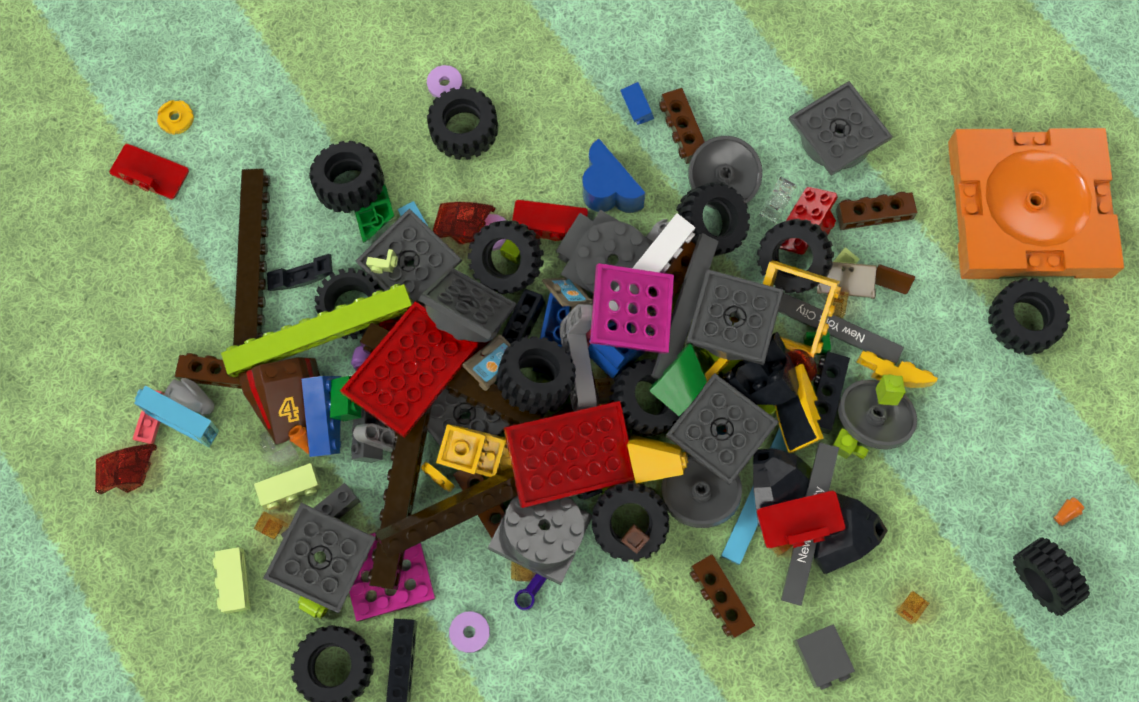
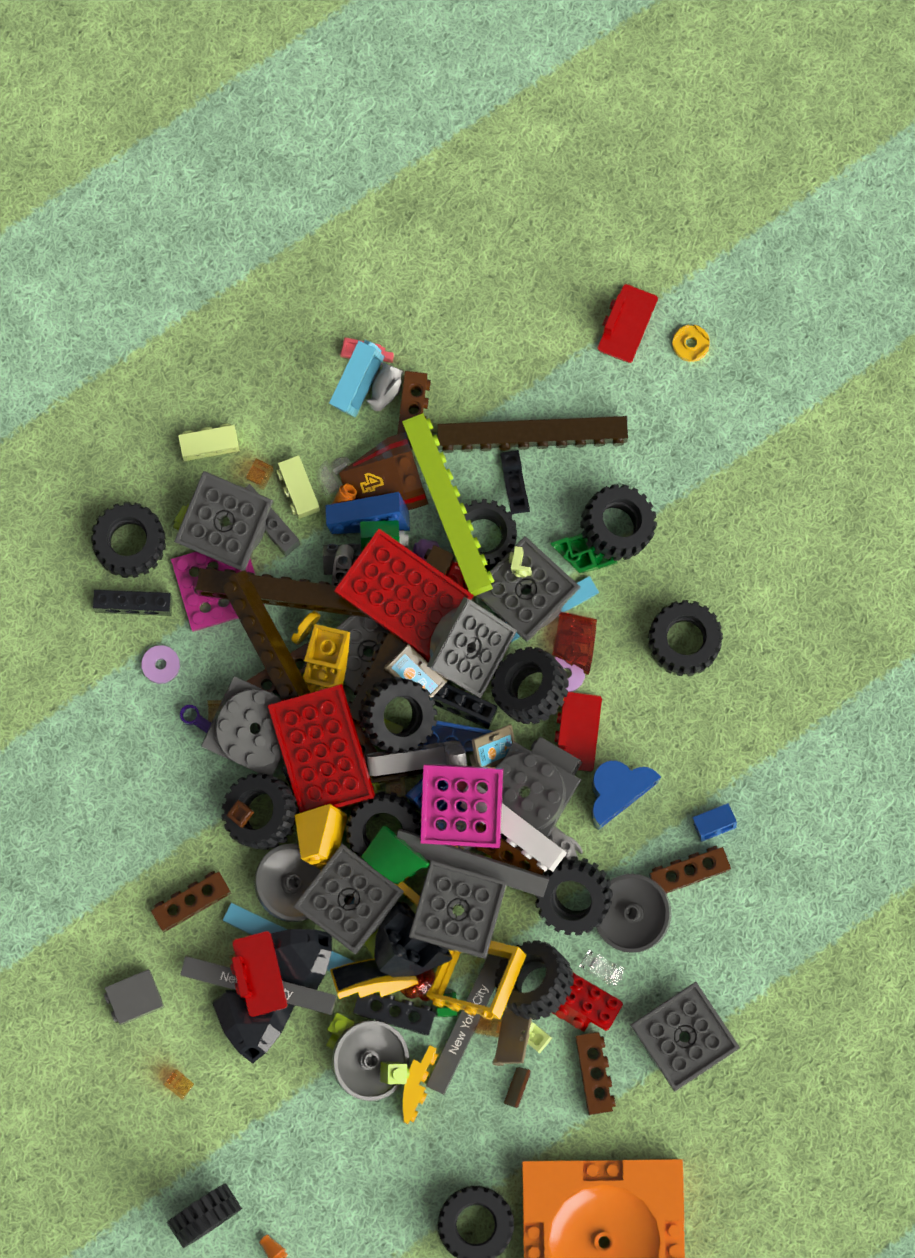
camera: 85 degrees right, 5 degrees up
clear red slope [95,444,157,495] -> none
lavender tile [427,65,463,98] -> none

